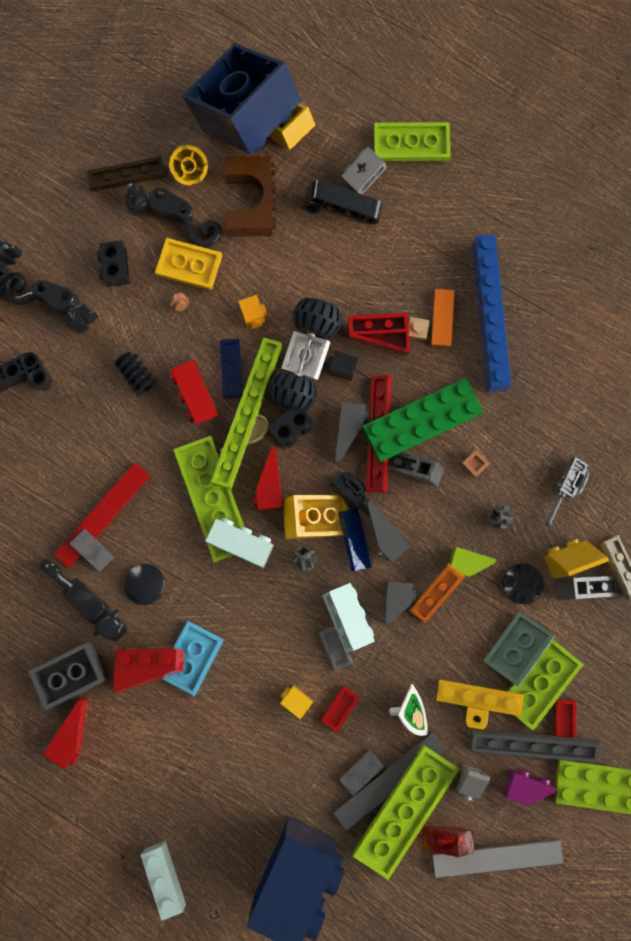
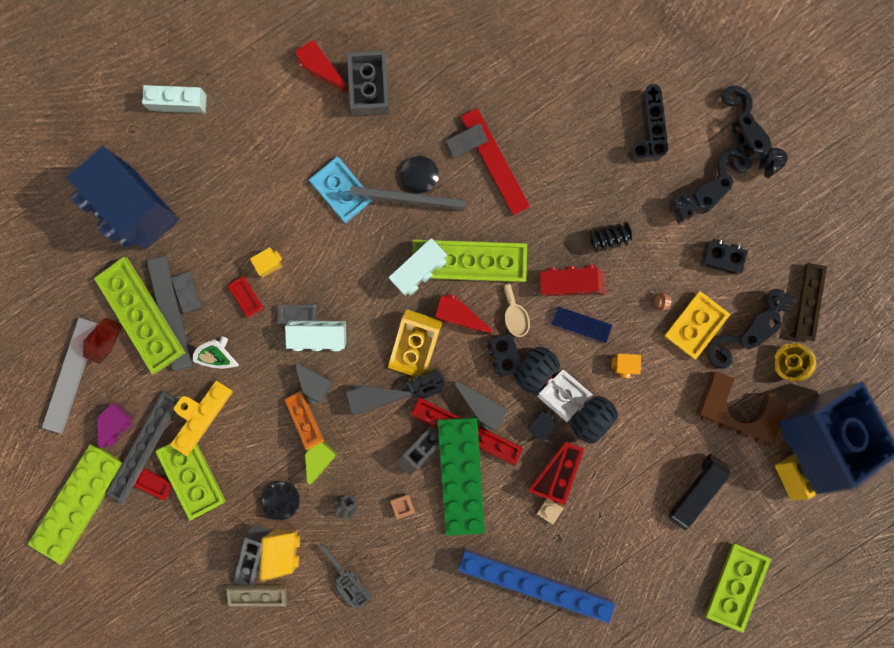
camera: 115 degrees right, 5 degrees up
black animal [39,558,127,641] -> none
red wedge [113,649,184,693] -> none
lime plate [211,338,283,490] -> none
dark grey gear [291,546,317,572] -> none
clear blue tile [338,509,372,572] -> none
light grey brick [342,147,387,194] -> none
orange tile [431,289,455,348] -> none
light grey slope [455,764,490,801] -> none
sand green plate [483,611,555,688] -> none
none -> dark grey tile [350,186,466,211]

